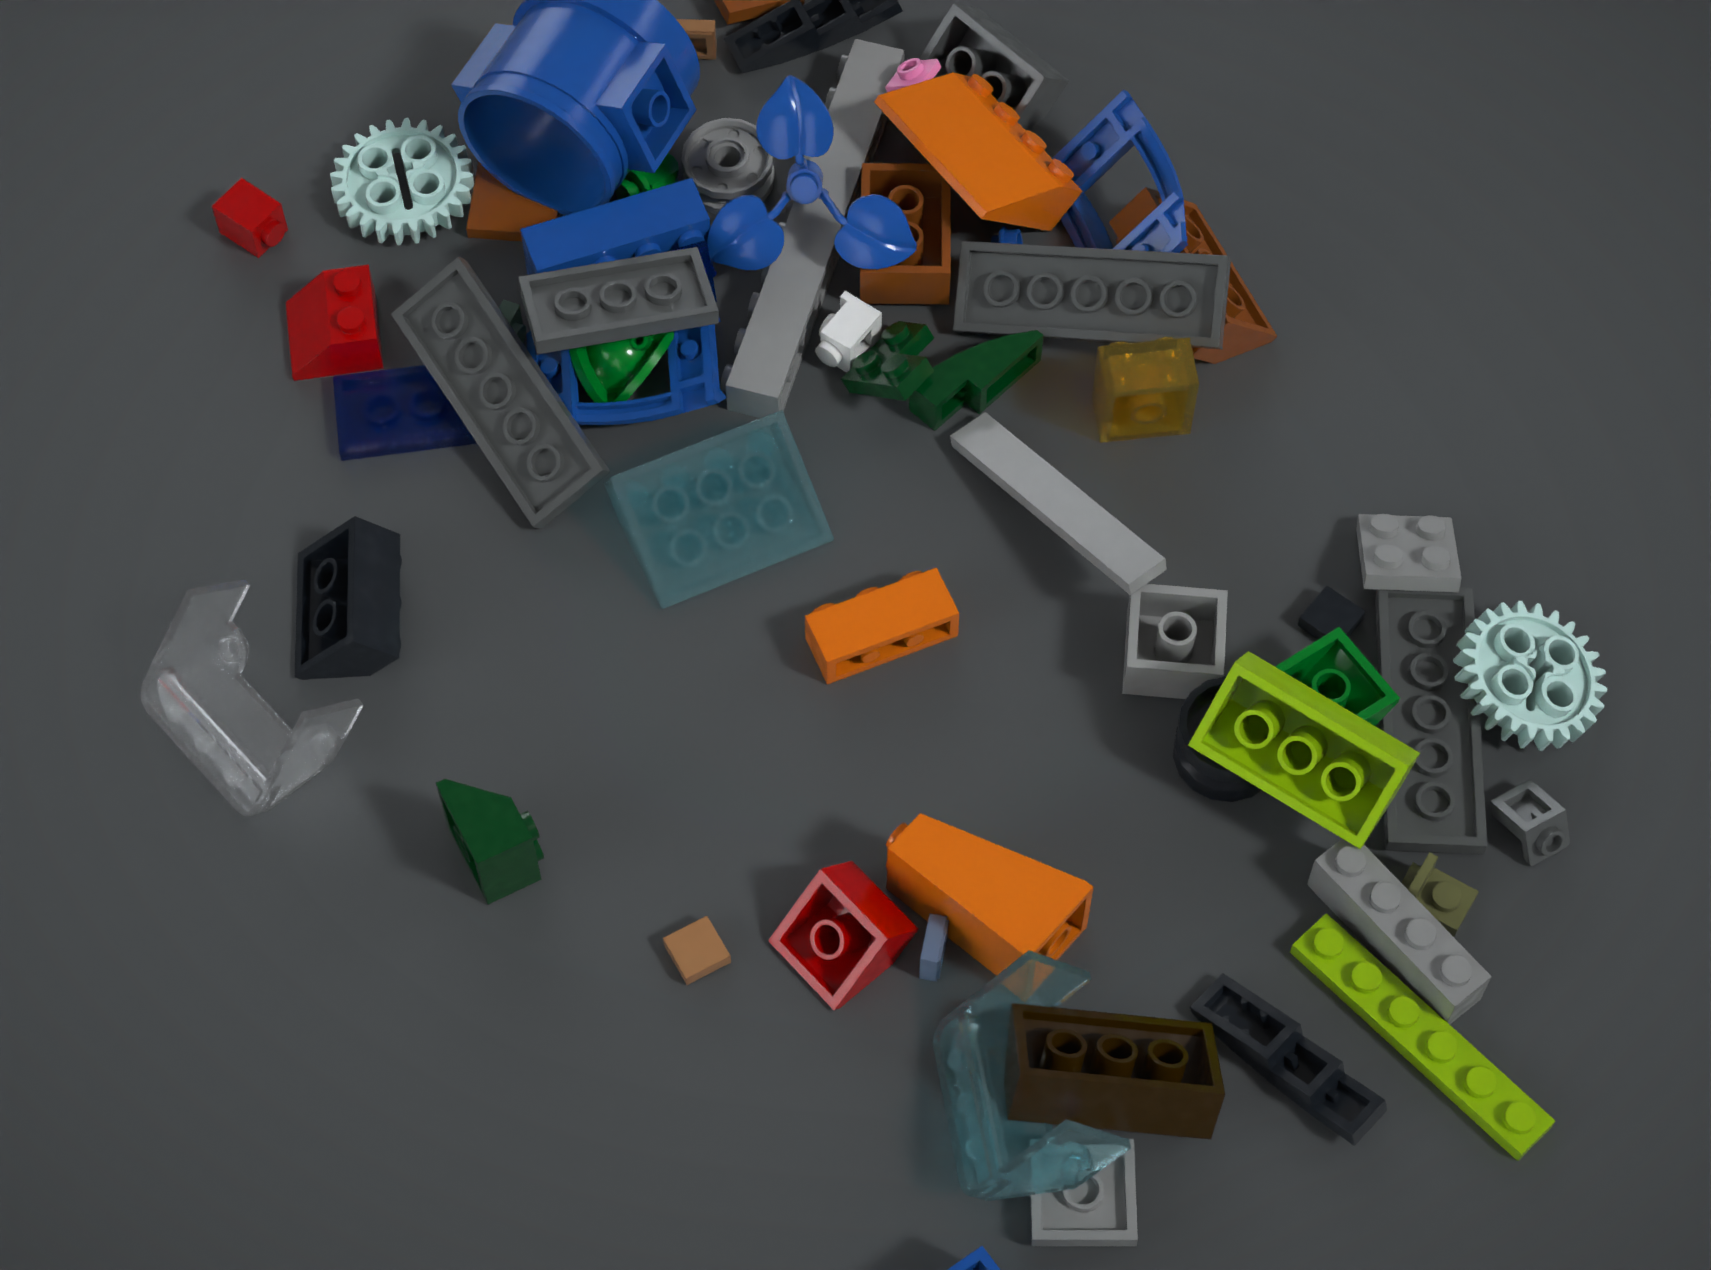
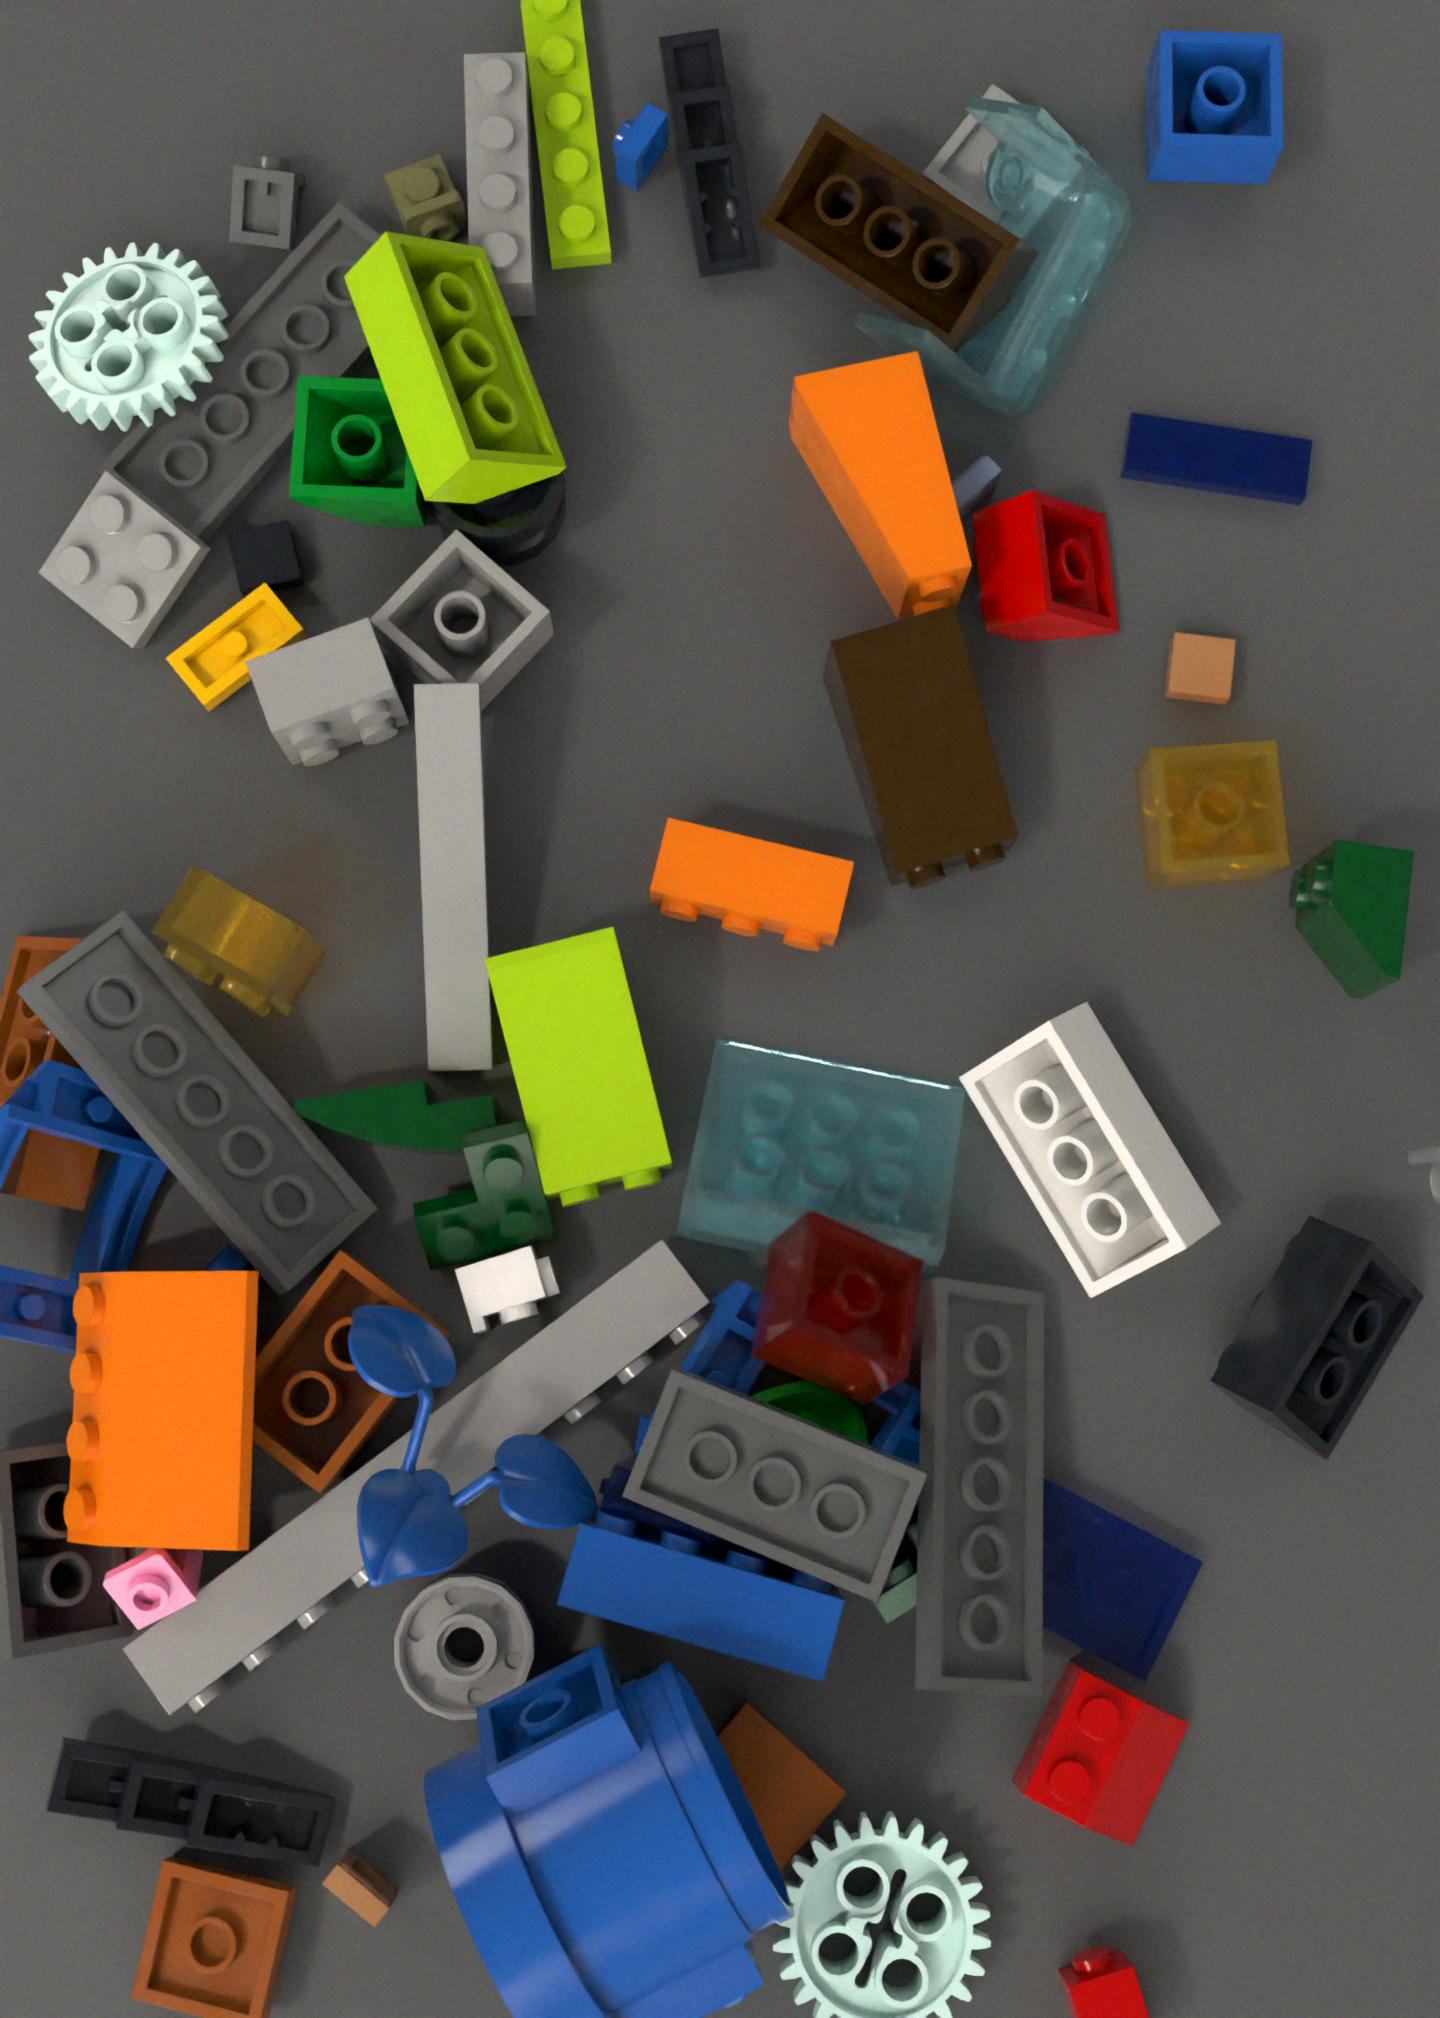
camera: 150 degrees left, 20 degrees up
none -> yellow plate [166,583,307,712]
none -> light grey brick [245,617,410,766]
none -> lime slope [485,927,672,1207]
none -> blue plate [612,102,668,192]
none -> clear red brick [751,1210,924,1404]
none -> dark brown slope [823,605,1018,889]
none -> white slope [959,1002,1221,1298]
none -> clear blue tile [1120,413,1313,506]
none -> clear yellow brick [1134,740,1290,889]

